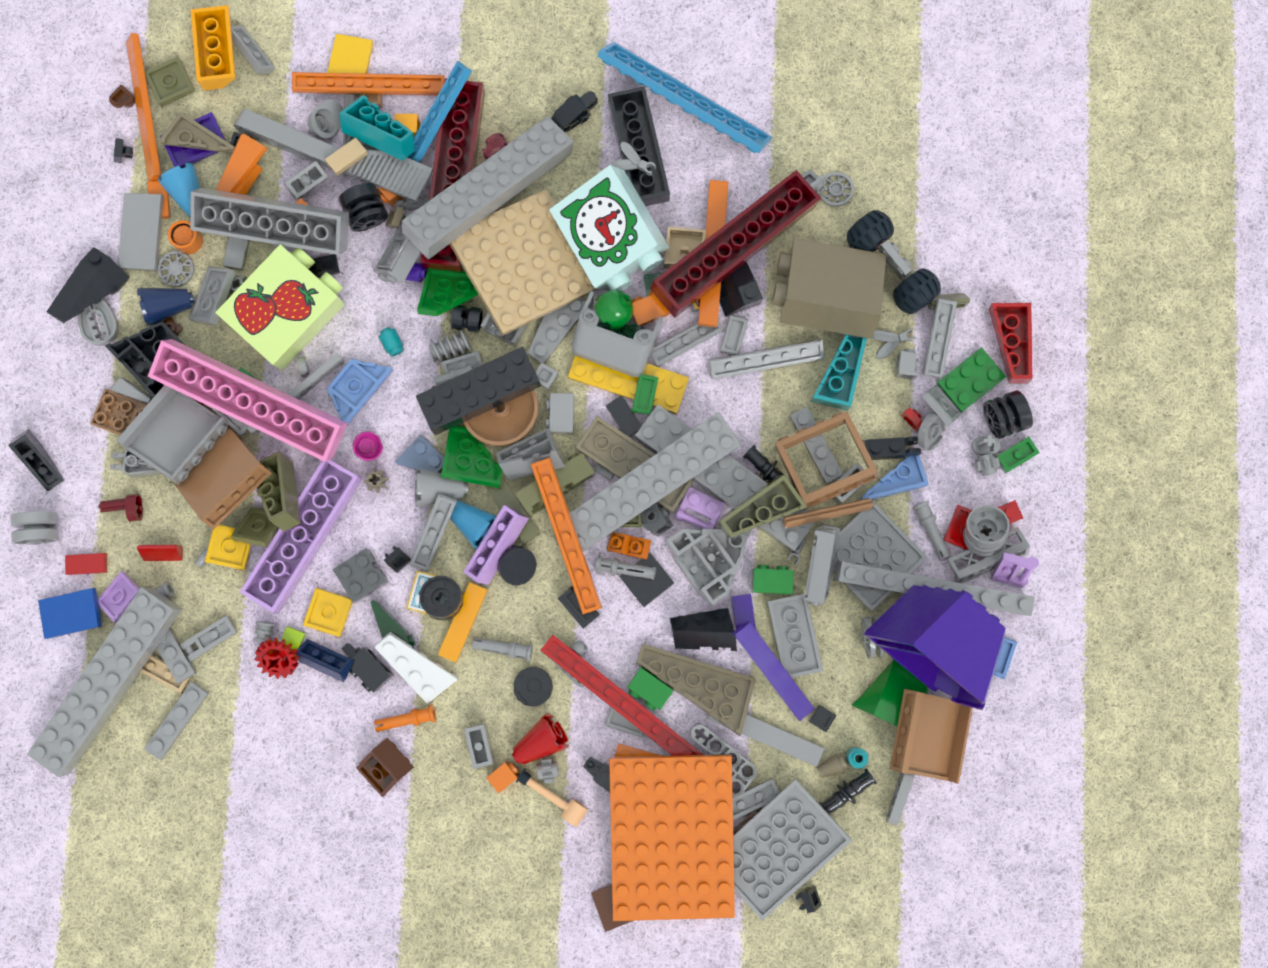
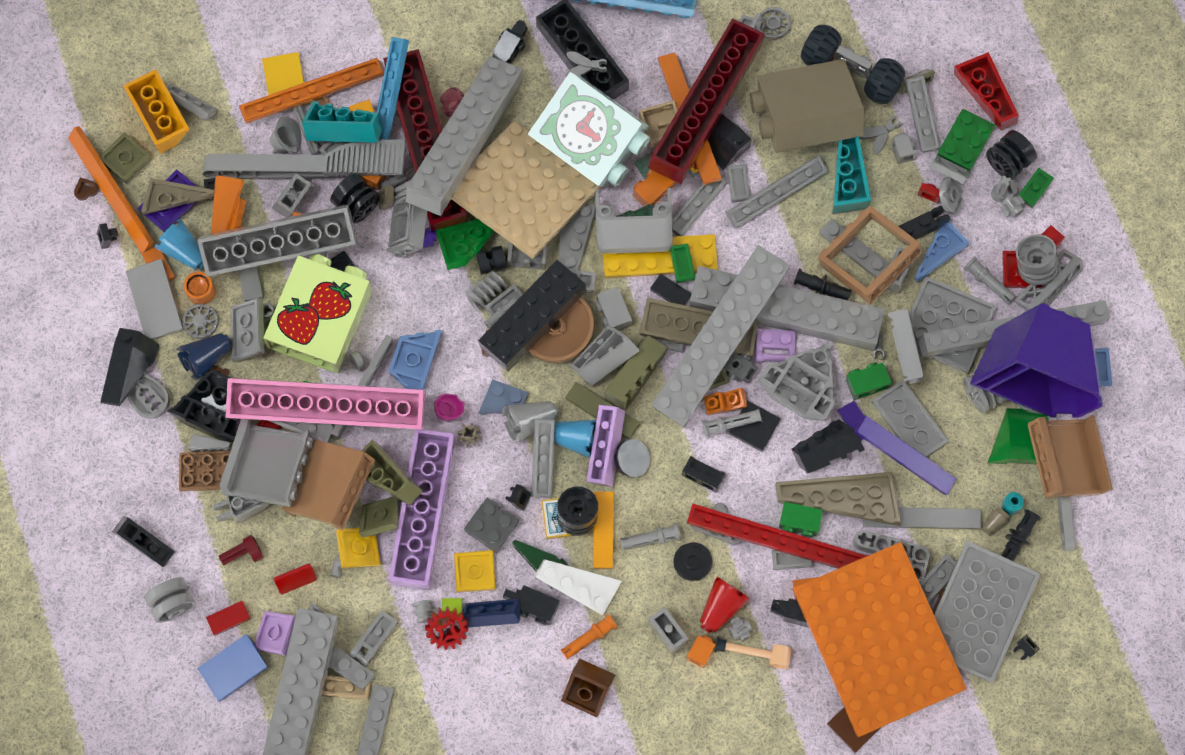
camera: 20 degrees left, 10 degrees down
tan tile [325,138,368,176] -> none
teal brick [378,327,404,357] -> none
green plate [441,426,502,488] -> none
orange tile [531,457,602,614] -> none
green cylinder [594,289,633,330] -> none
olive wedge [716,474,807,537] -> none
medium nougat axle [782,498,873,528] -> none
black tile [809,705,837,732] -> none
lavender plate [991,552,1039,588] -> none

